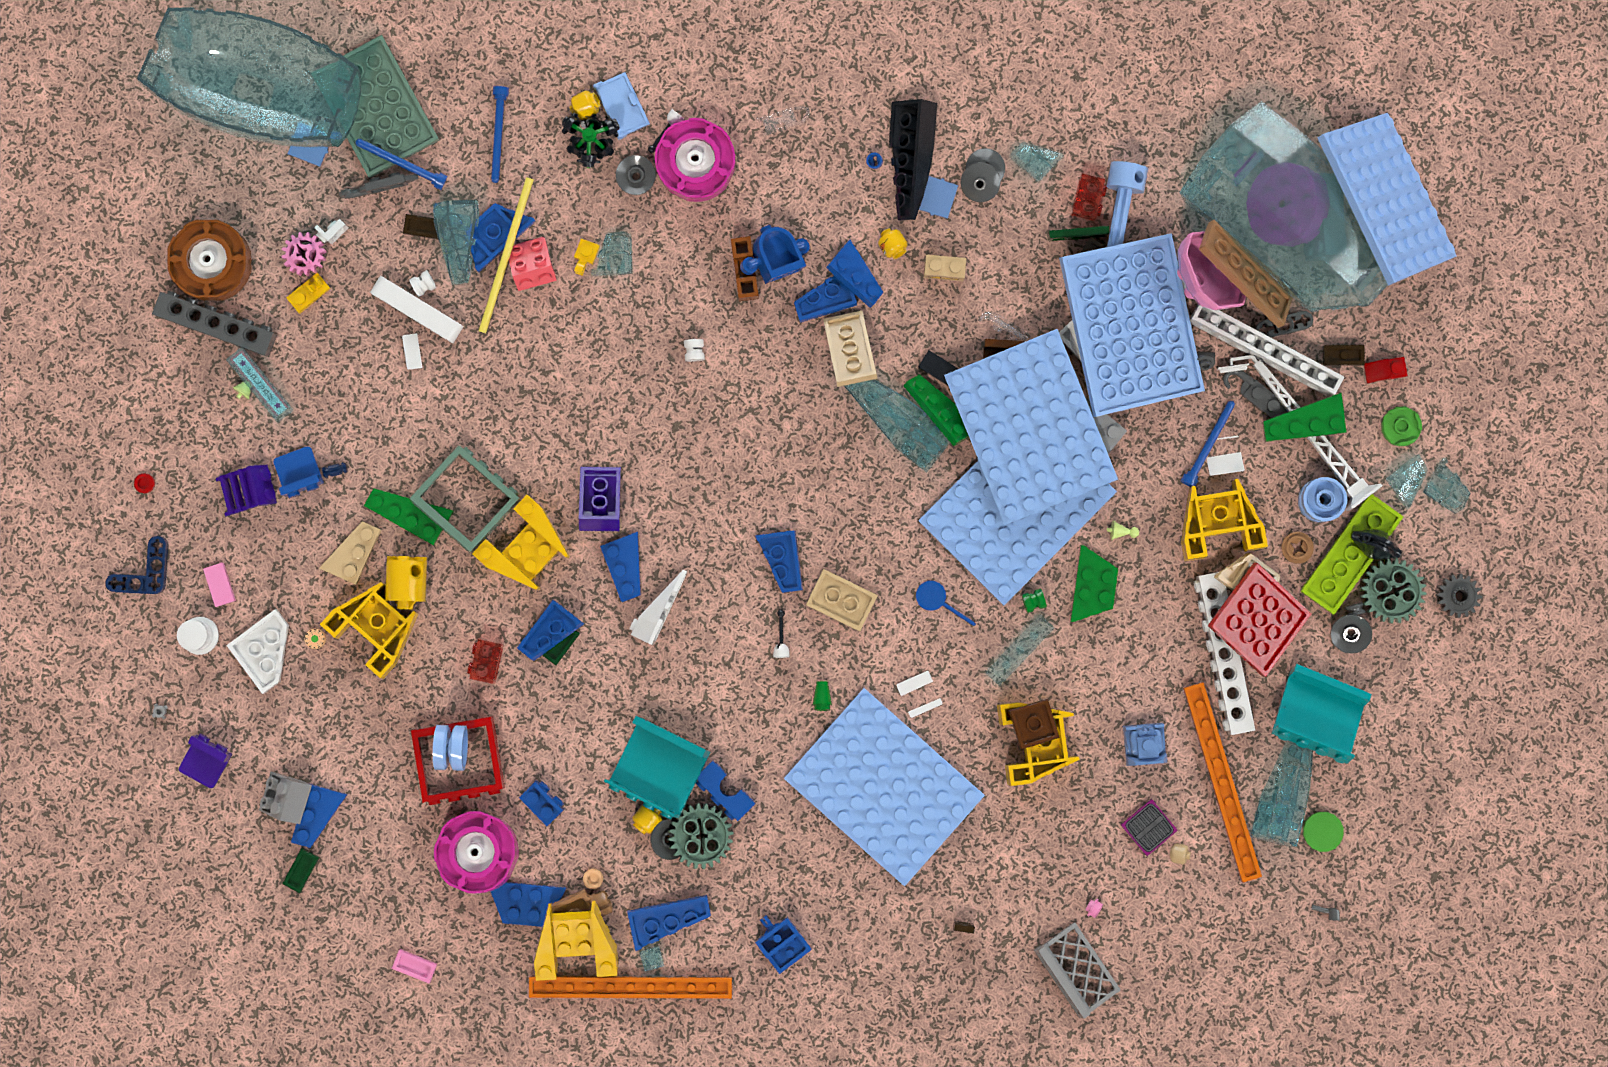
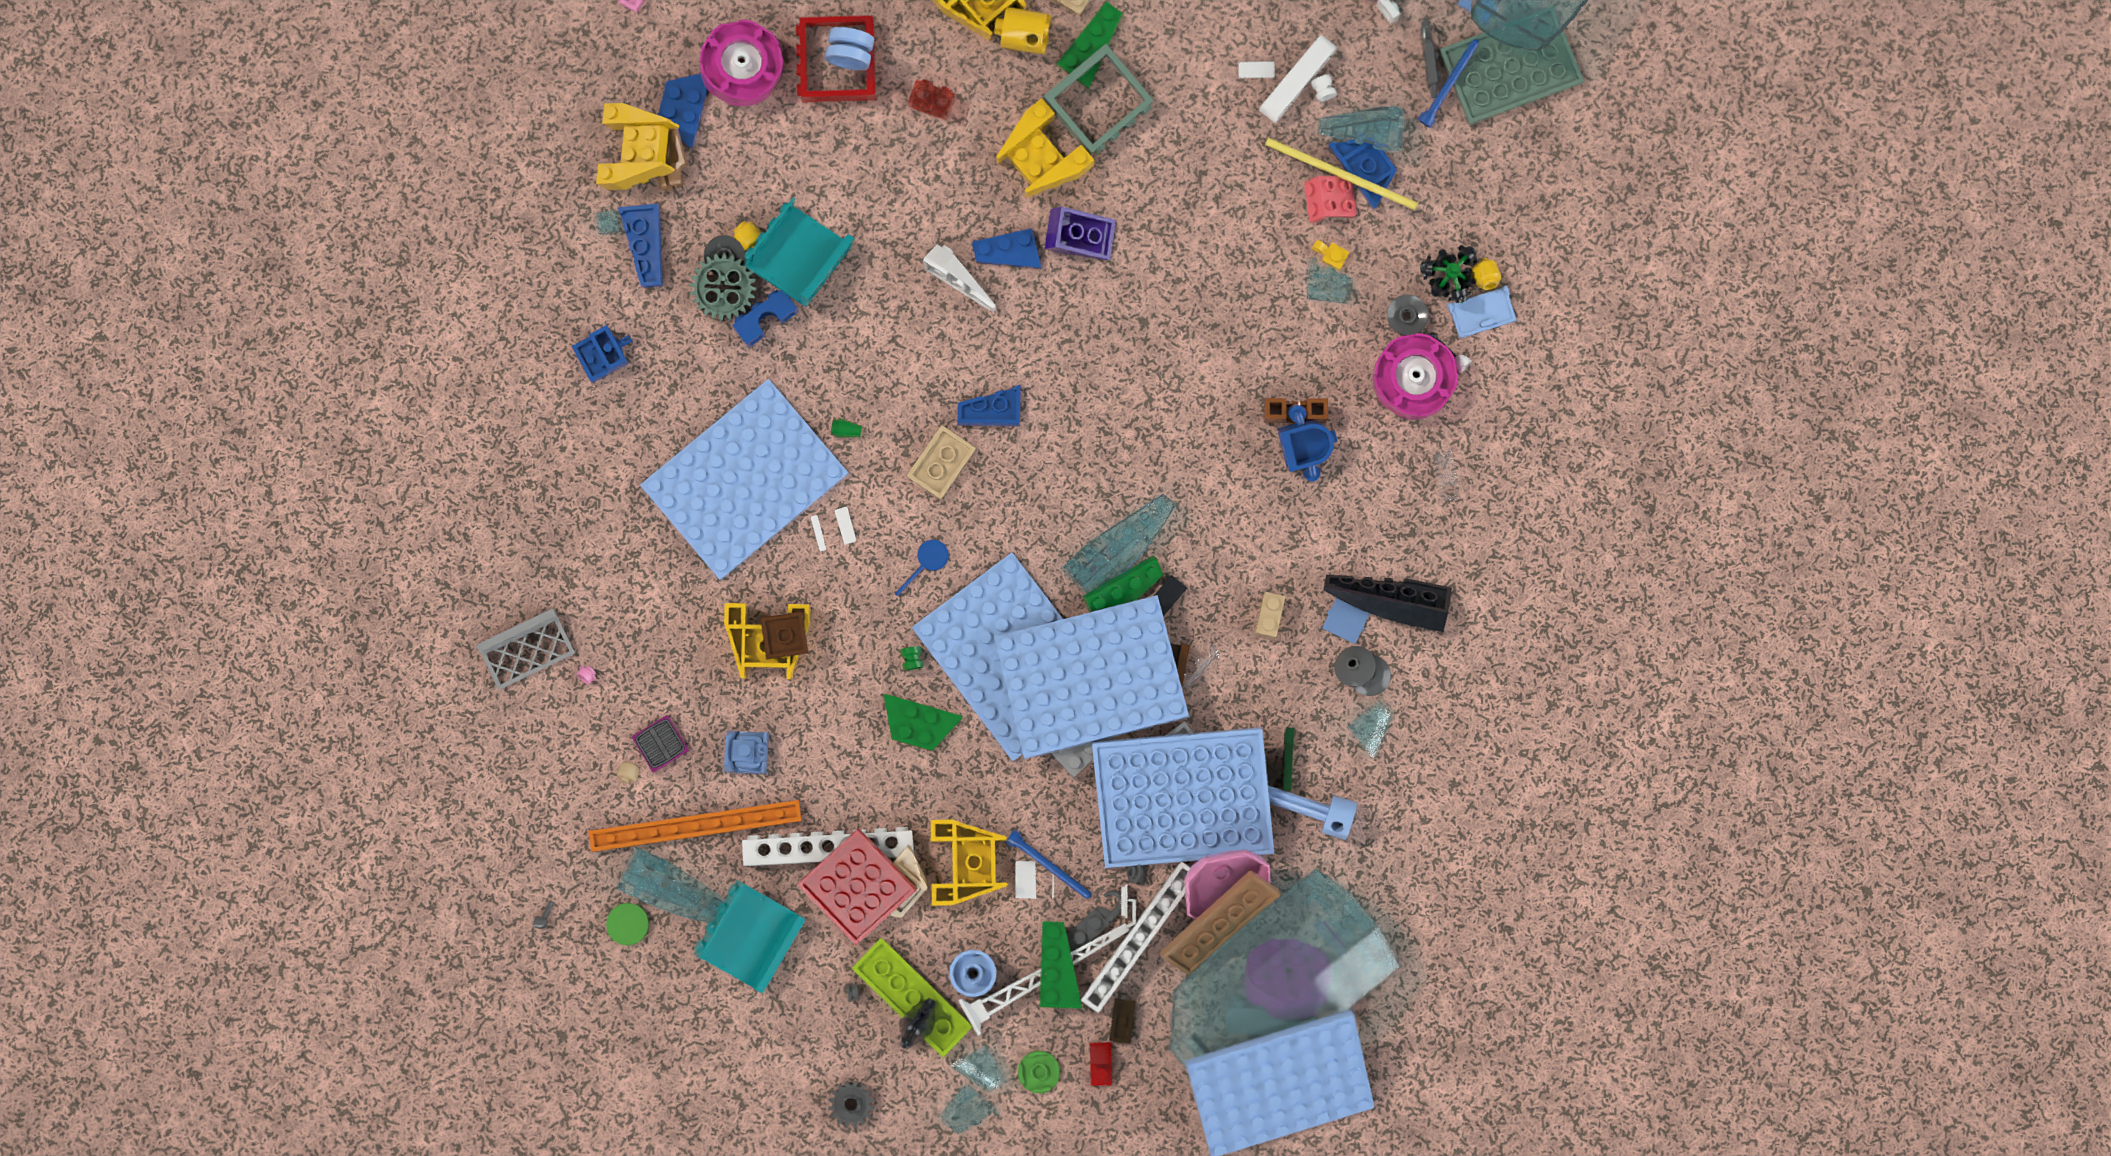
camera: 95 degrees right, 5 degrees down
dark brown tile [403,214,446,240] -> none
blue piece [491,86,509,183] -> none
blue wing [517,600,584,661] -> none
blue bracket [519,781,565,826] -> none
orange plate [529,976,732,999] -> none
dark green tile [542,630,581,666] -> none
light nougat tile [583,868,604,889] -> none
white wheel [684,339,705,362] -> none
hinge [773,609,790,658] -> none
blue wing [794,276,857,323] -> none
tan plate [823,311,877,387] -> none
blue wing [826,240,884,308] -> none
blue hinge [866,152,883,169] -> none
yellow head [878,228,908,259] -> none
dark brown tile [953,921,975,934] -> none
clear light blue tile [985,614,1054,686] -> none
clear red brick [1071,173,1107,221] -> none
yellowish green piece [1107,520,1139,540] -> none
dark grey beam [1255,311,1313,338] -> none
medium nougat gear [1281,532,1314,564] -> none
dark grey dish [1331,615,1372,654] -> none
sand green gear [1359,558,1427,624] -> none

